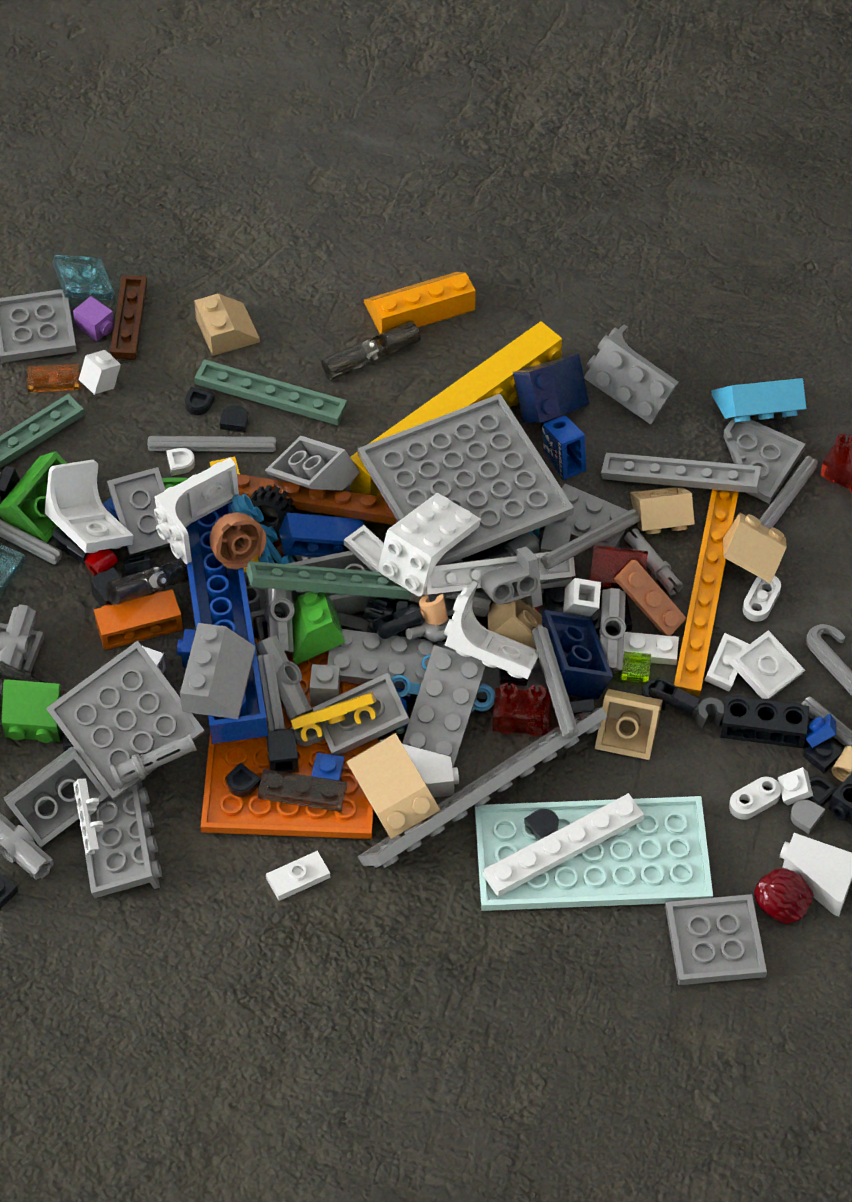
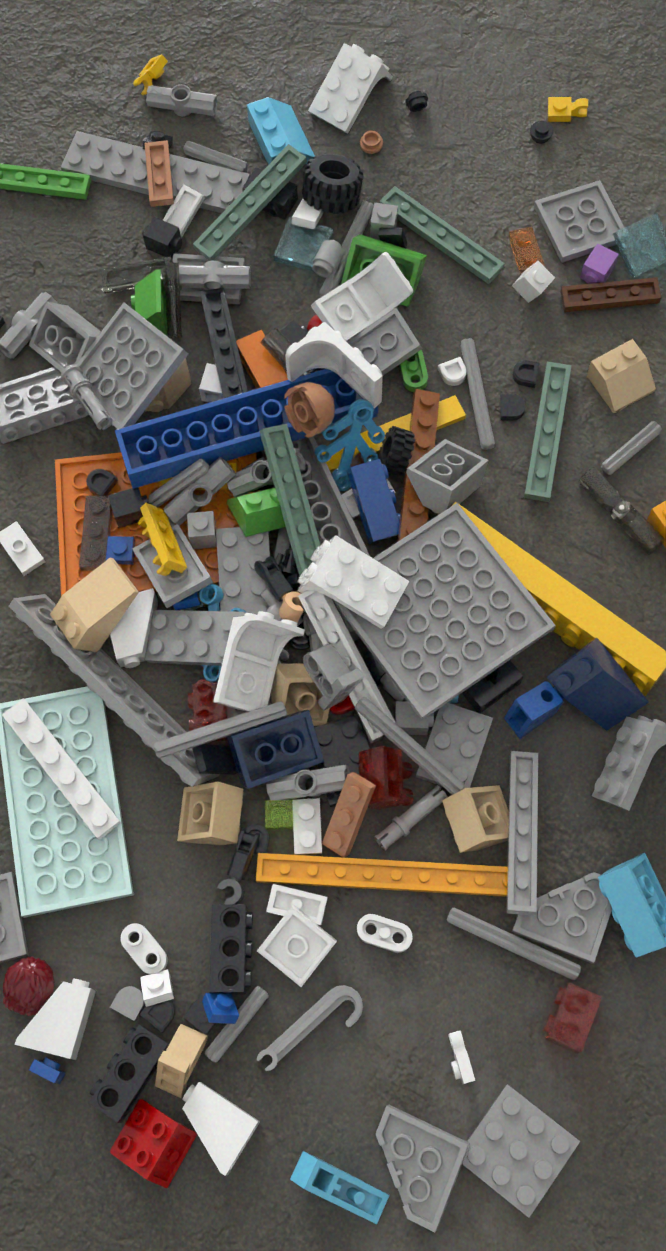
camera: 85 degrees right, 15 degrees up
white piece [73,778,103,855] -> none
light grey slope [180,623,256,720] -> none
white tile [344,525,384,572] -> none
black tile [524,809,559,840] -> none
white brick [563,578,601,617] -> none
tan slope [723,513,787,583] -> none
none -> black plate [200,288,248,399]
none -> light grey brick [312,240,344,278]
none -> light grey axle [601,421,662,475]

